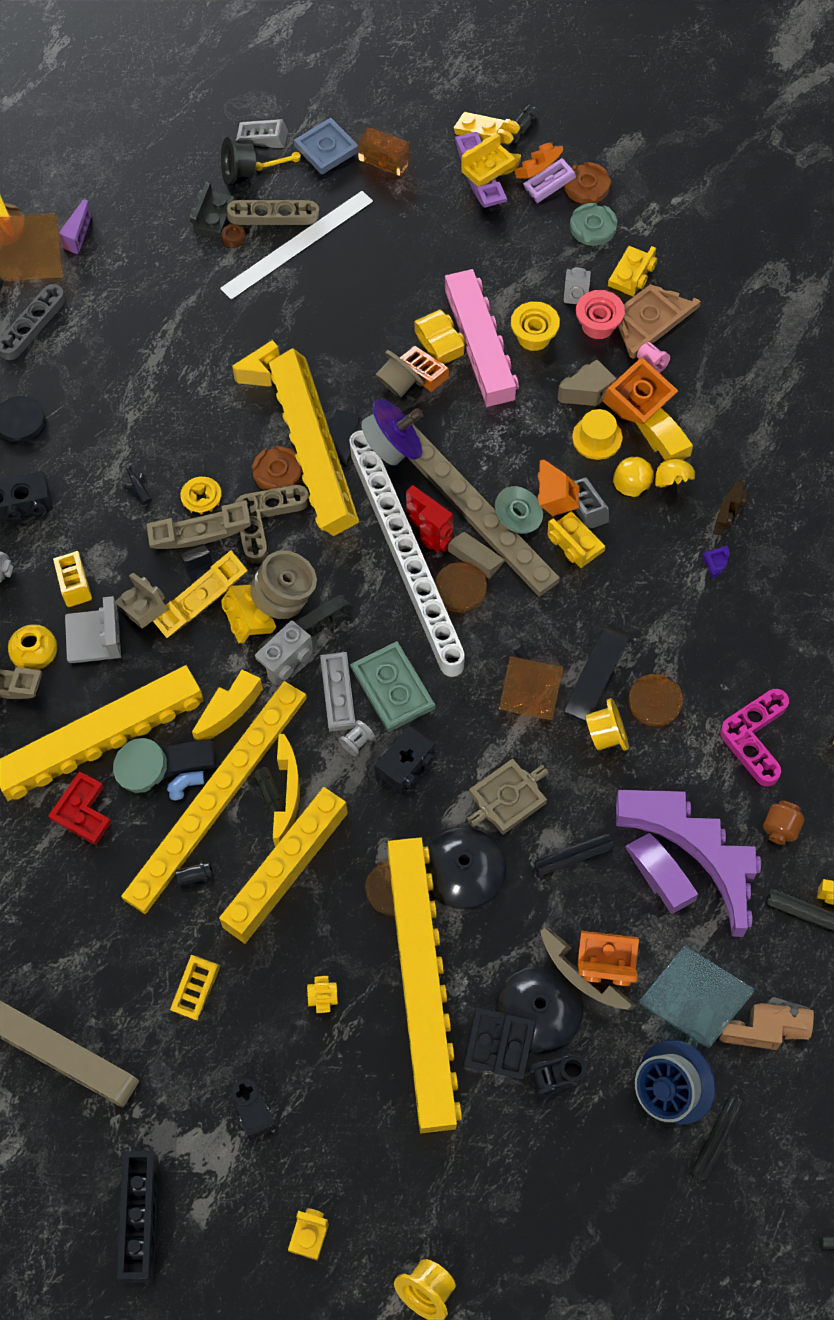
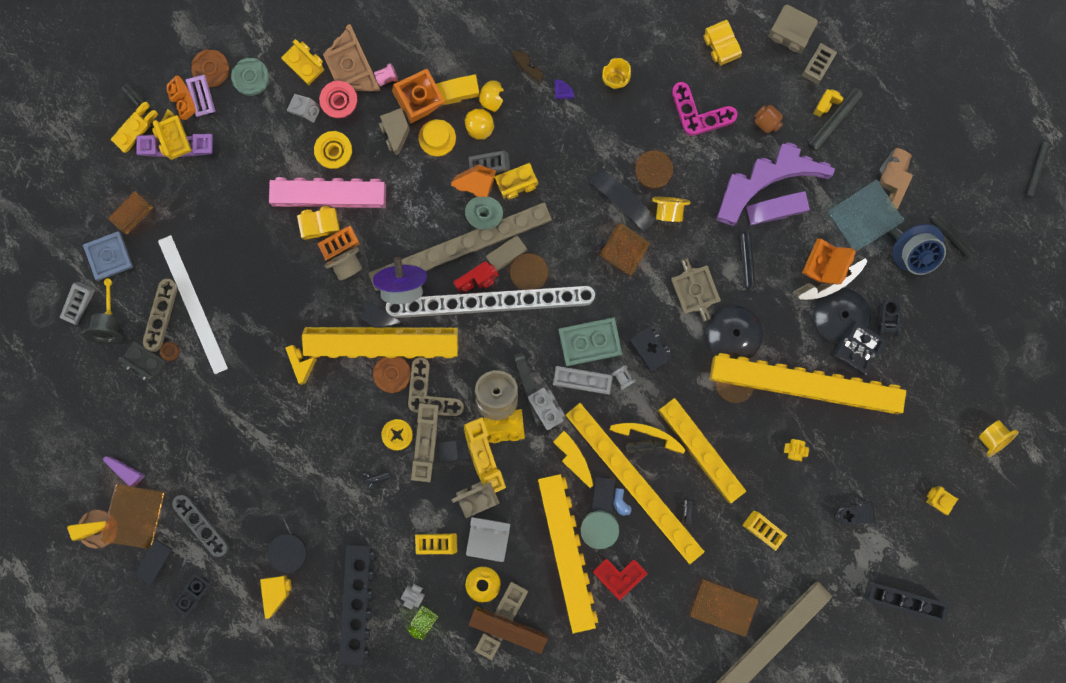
camera: 70 degrees left, 20 degrees up
none -> yellow hair [602,58,631,89]
none -> clear orange tile [690,579,758,637]

